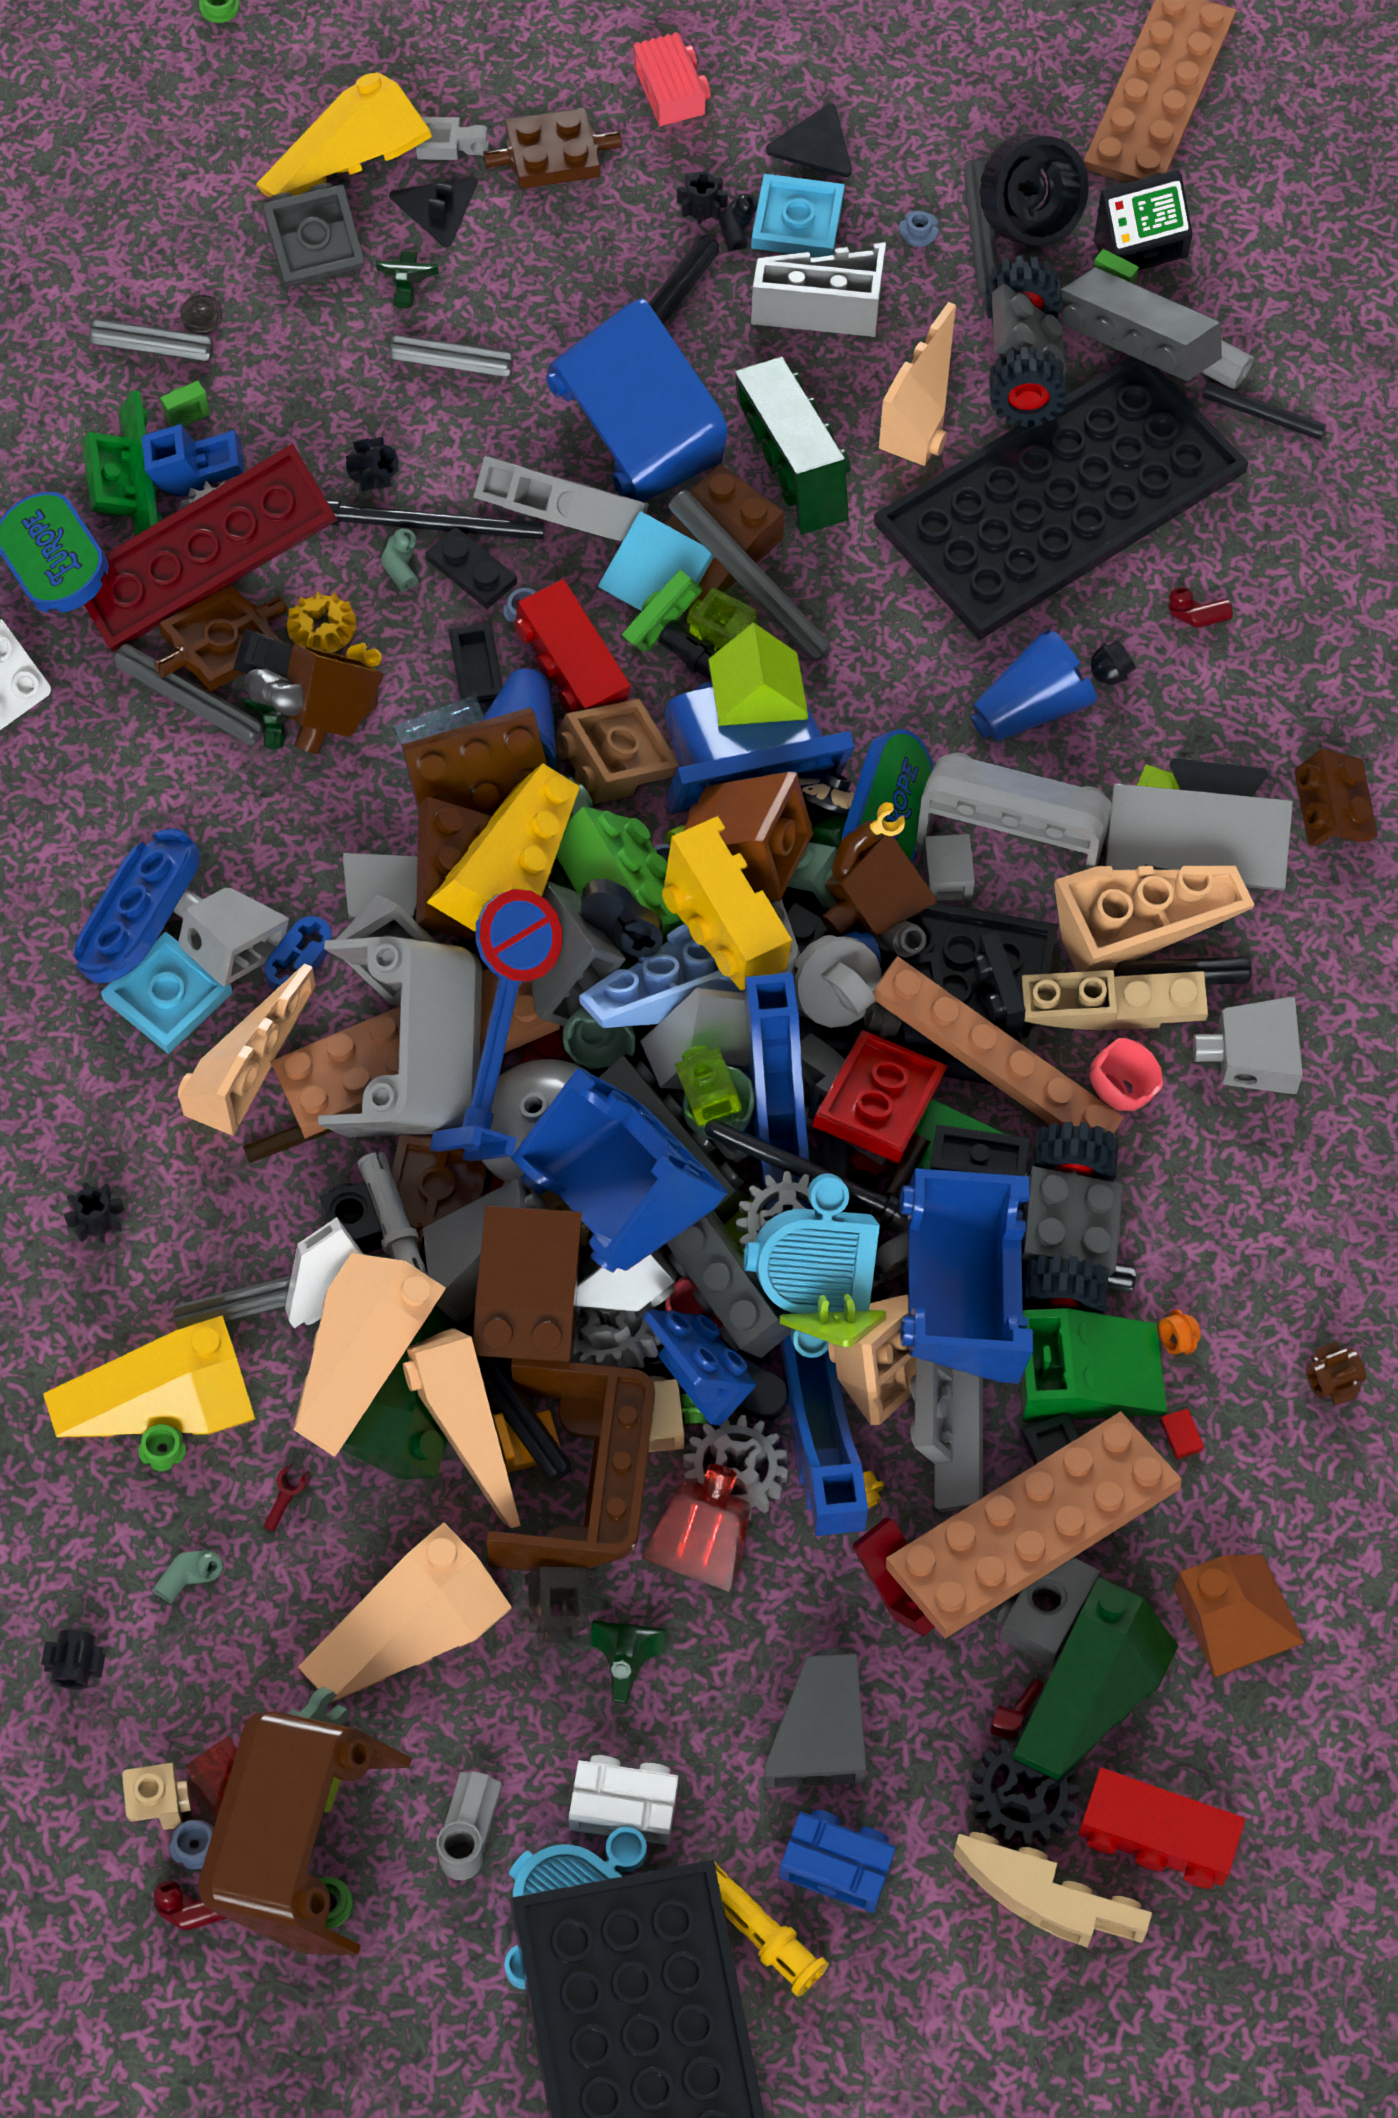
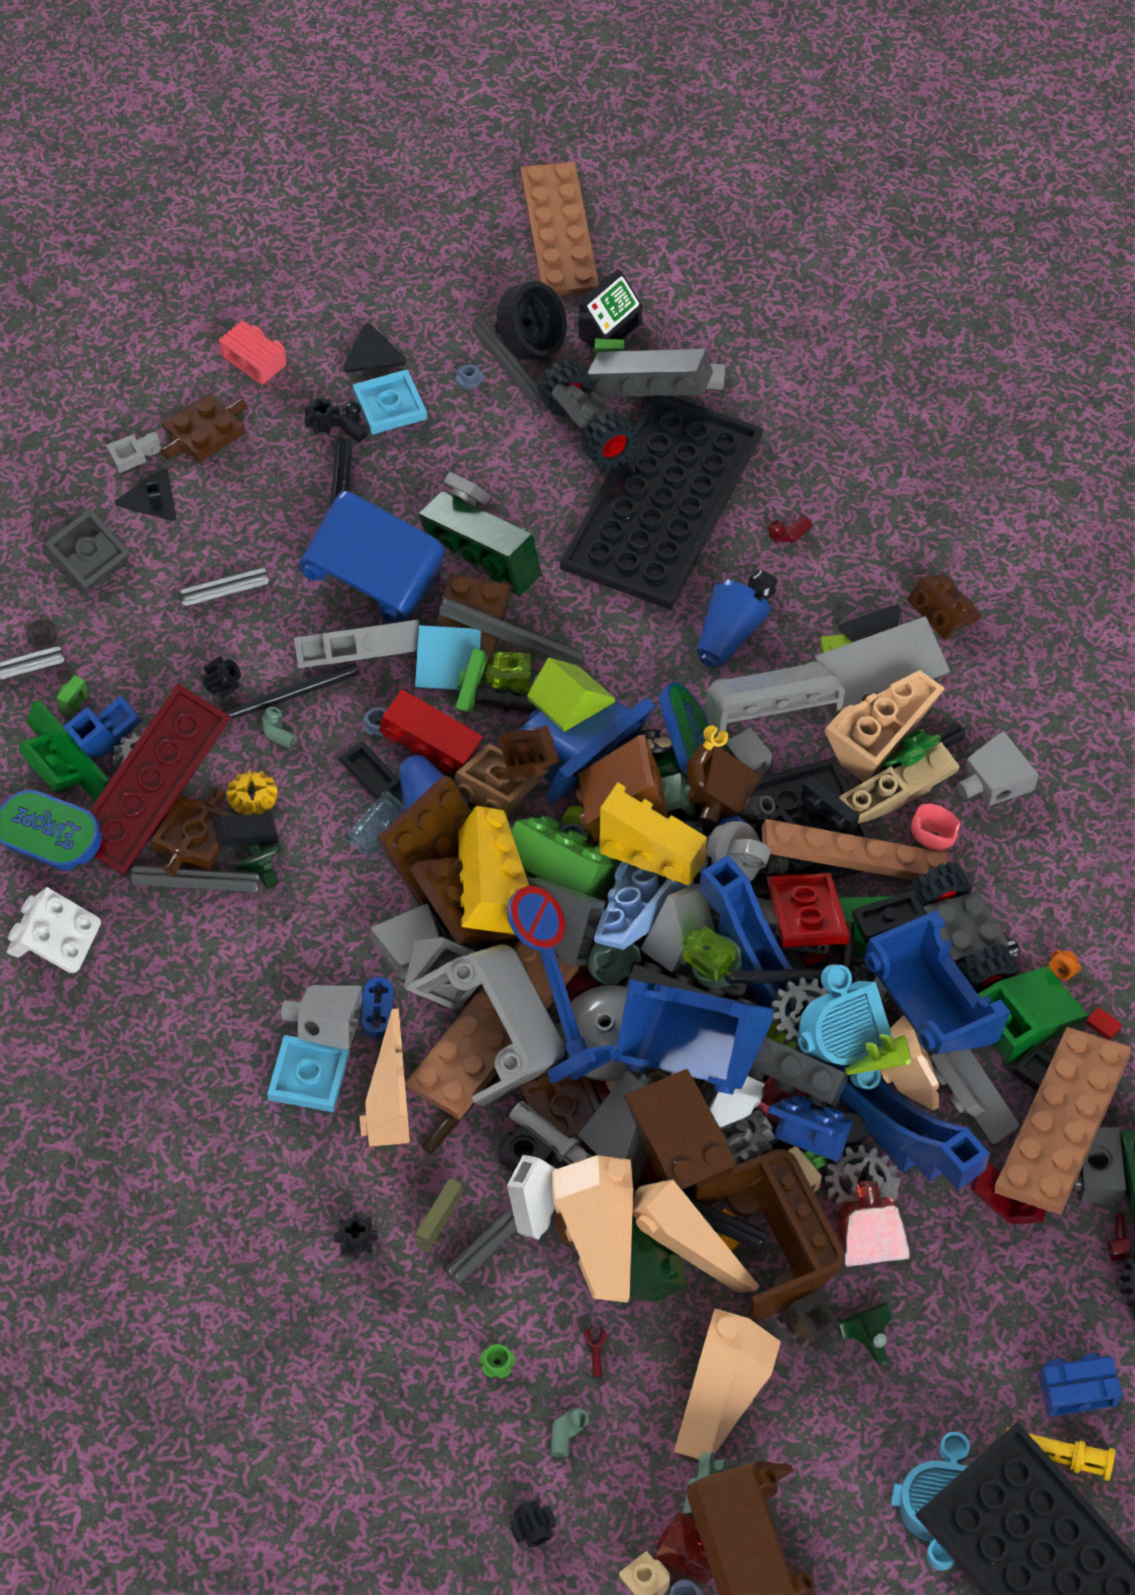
camera: 30 degrees left, 5 degrees down
yellow wedge [43,1315,255,1437] -> none
blue tile [74,828,200,983] -> none
reddish brown torso [244,643,384,754] -> none
yellow wedge [256,72,432,198] -> none
dark green piece [376,252,439,309] -> none
black plate [425,527,517,609] -> none
light grey piece [436,1771,503,1880] -> none
white brick [569,1755,679,1845] -> none
black piece [581,879,663,958] -> none
light grey wedge [751,242,886,337] -> none
dark grey slope [764,1648,866,1789] -> none
light nougat wedge [879,302,956,466] -> none
black bar [1202,382,1327,440] -> none
none -> olive tile [415,1178,462,1253]
none -> light grey plate [444,471,491,506]
none -> reddish brown bracket [495,725,560,781]
none -> green plate [883,729,941,767]

